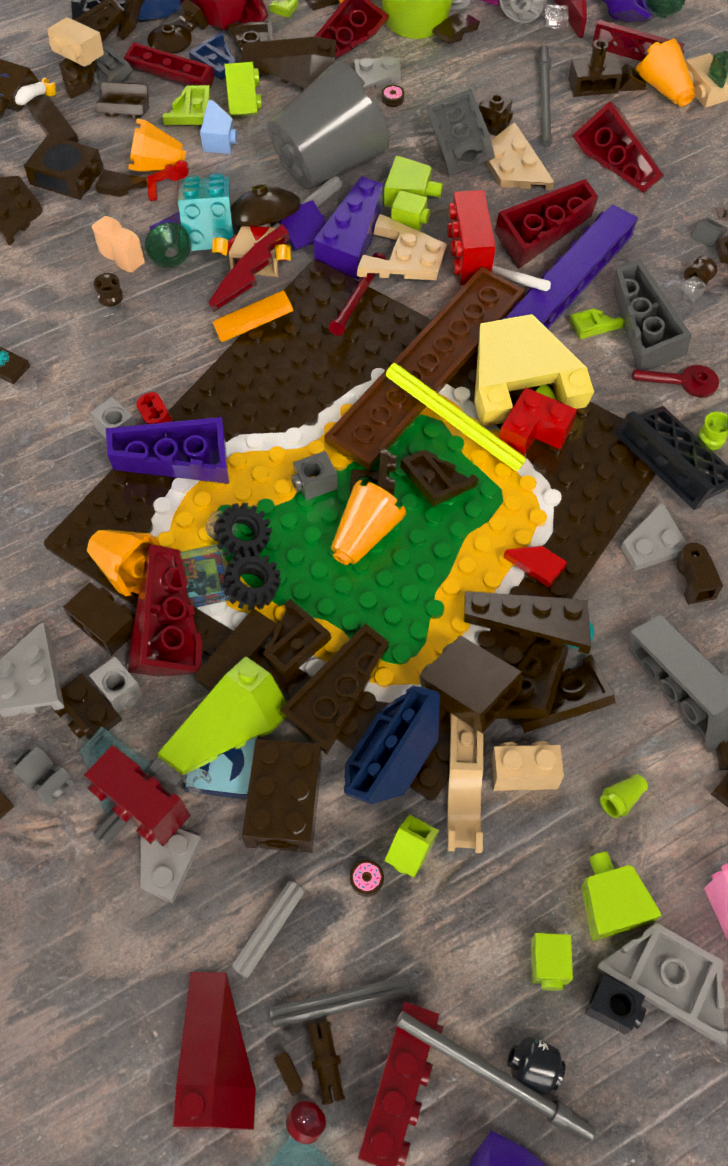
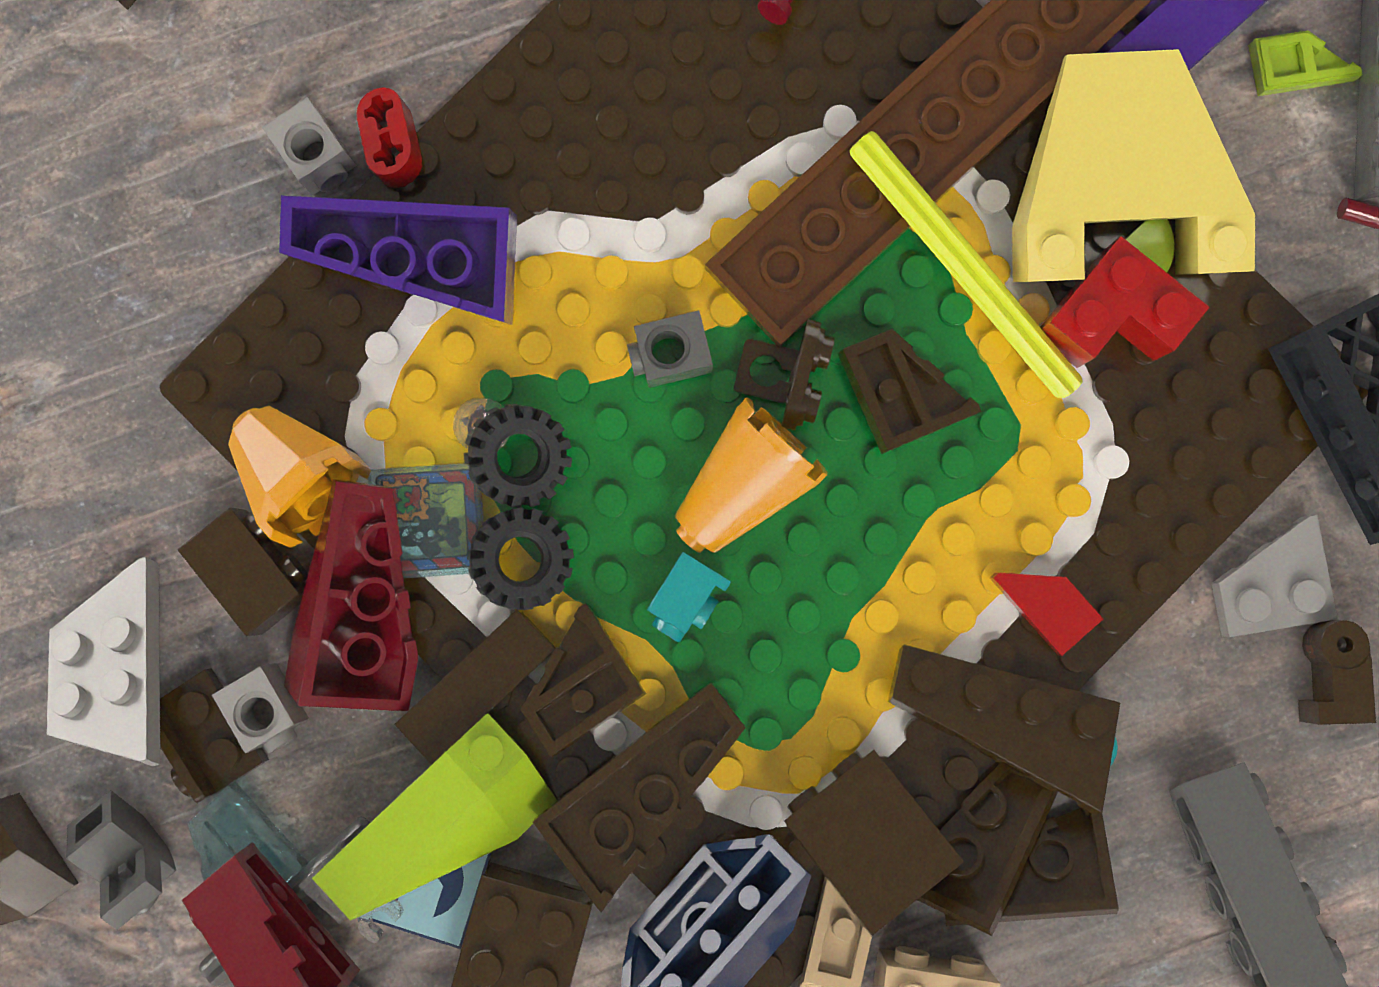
camera: 15 degrees right, 25 degrees up
none -> teal brick [647,552,731,643]

